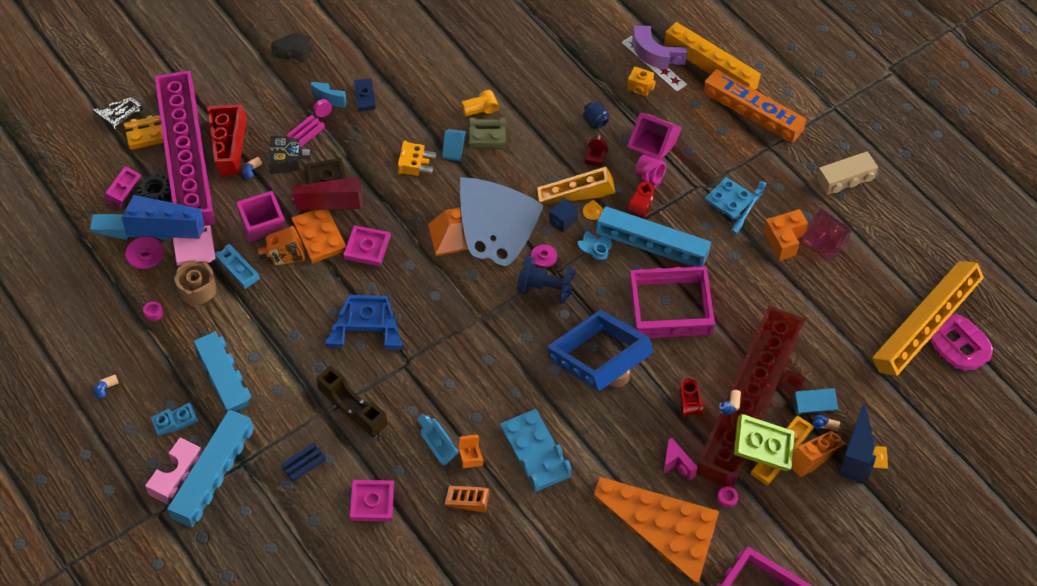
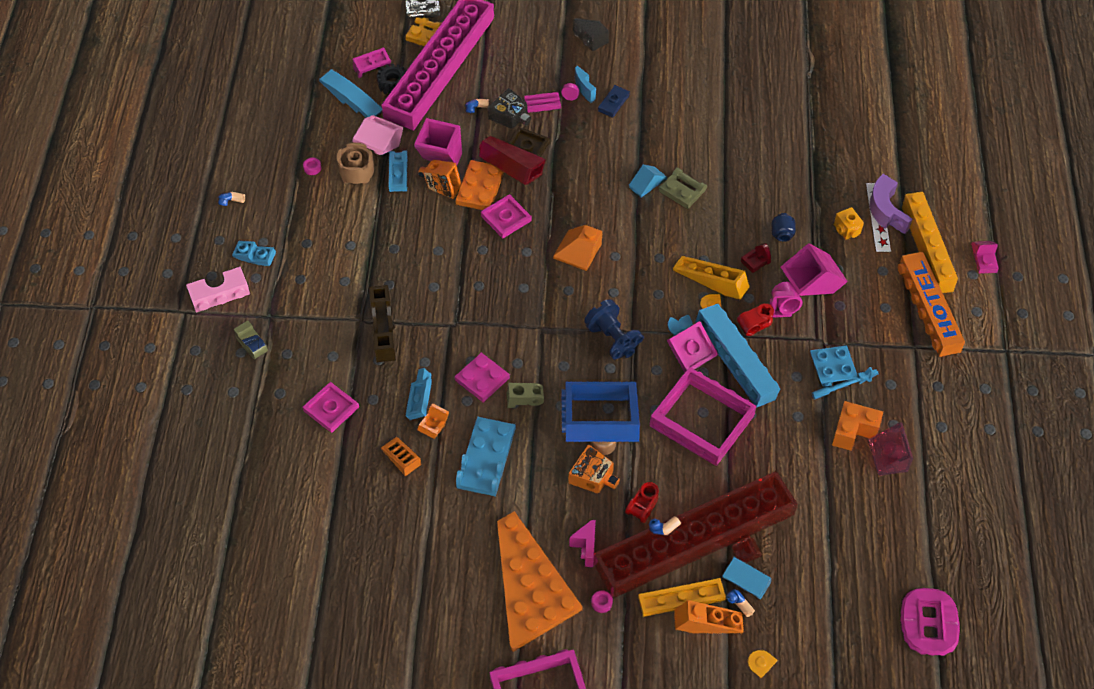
camera: 40 degrees right, 0 degrees up
blue wedge [122,195,205,239] -> none
dark pink dish [125,237,164,269] -> none
dark azure brick [167,409,254,527] -> none
dark azure wedge [194,331,251,413] -> none
red wedge [207,104,247,175] -> none
dark blue tile [281,443,326,482] -> none
blue wing [326,295,402,350] -> none
light orange piece [397,140,436,176] -> none
sand blue piece [460,177,544,266] -> none
light orange piece [461,90,499,117] -> none
dark pink piece [531,245,557,268] -> none
dark blue brick [549,198,578,232] -> none
lime plate [734,414,795,471] -> none
tan brick [817,151,878,195] -> none
dark blue slope [839,405,876,483] -> none
light orange brick [872,261,984,376] -> none
none -> olive leg [234,321,268,359]
none -> dark pink plate [455,352,510,402]
none -> olive leg [506,383,544,408]
none -> torso [569,445,620,493]
none -> dark pink plate [667,321,719,373]
none -> dark pink slope [971,241,999,274]

